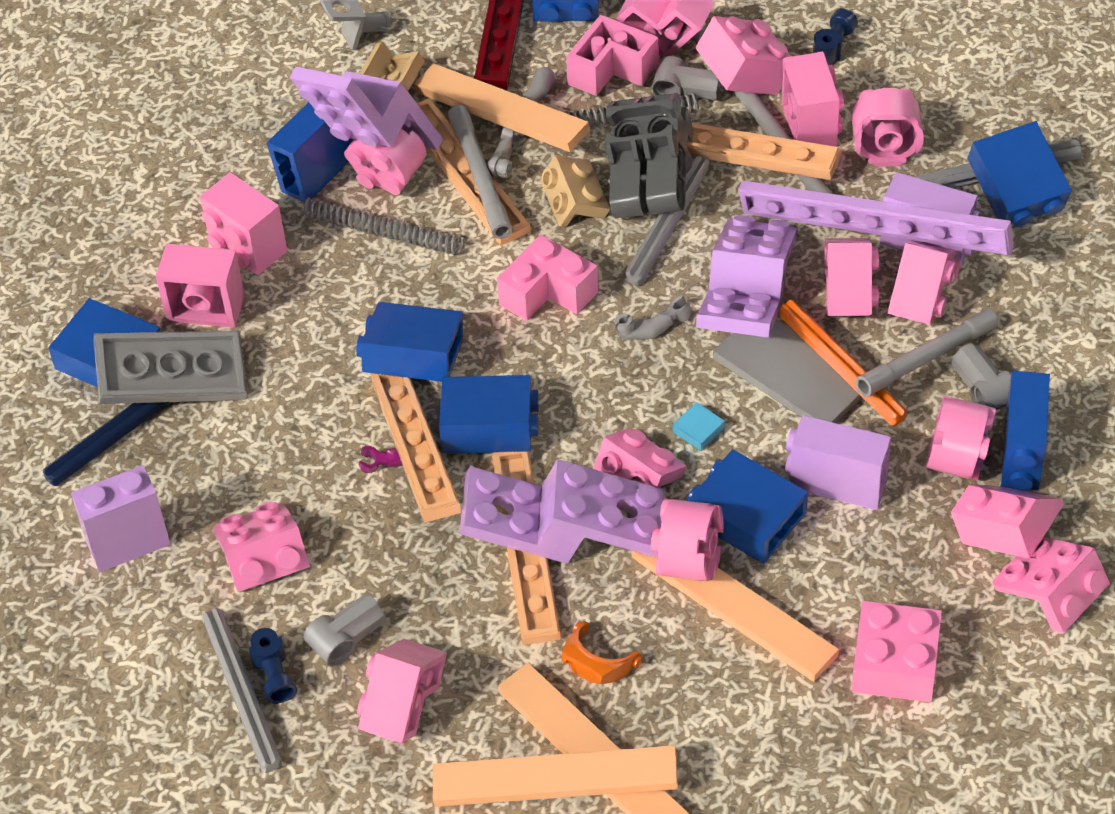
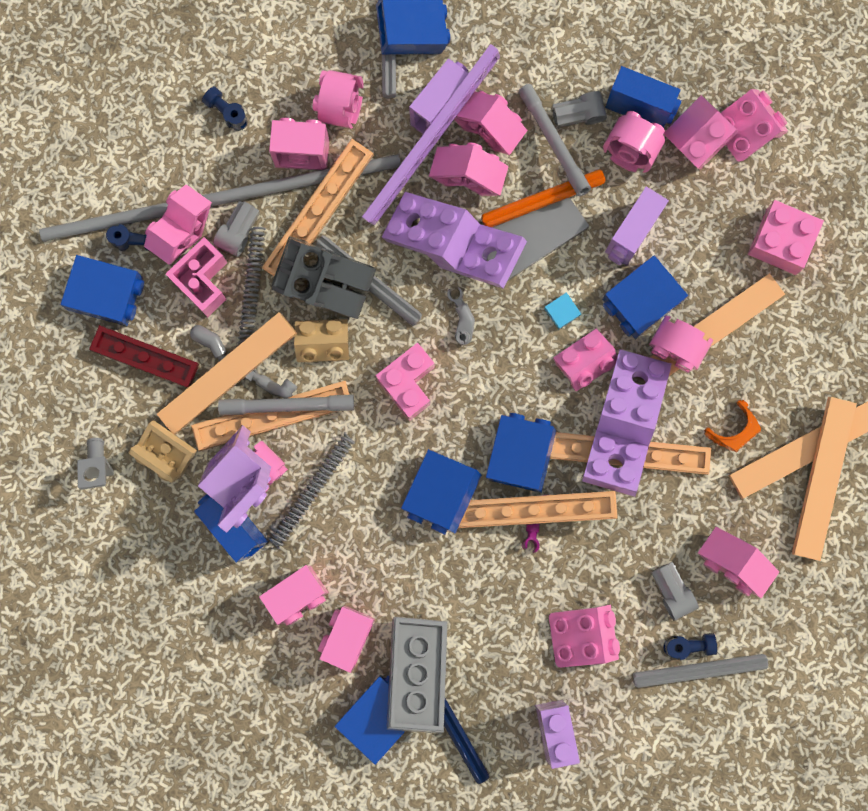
camera: 80 degrees left, 30 degrees up
bright pink brick [695,16,791,95] -> none

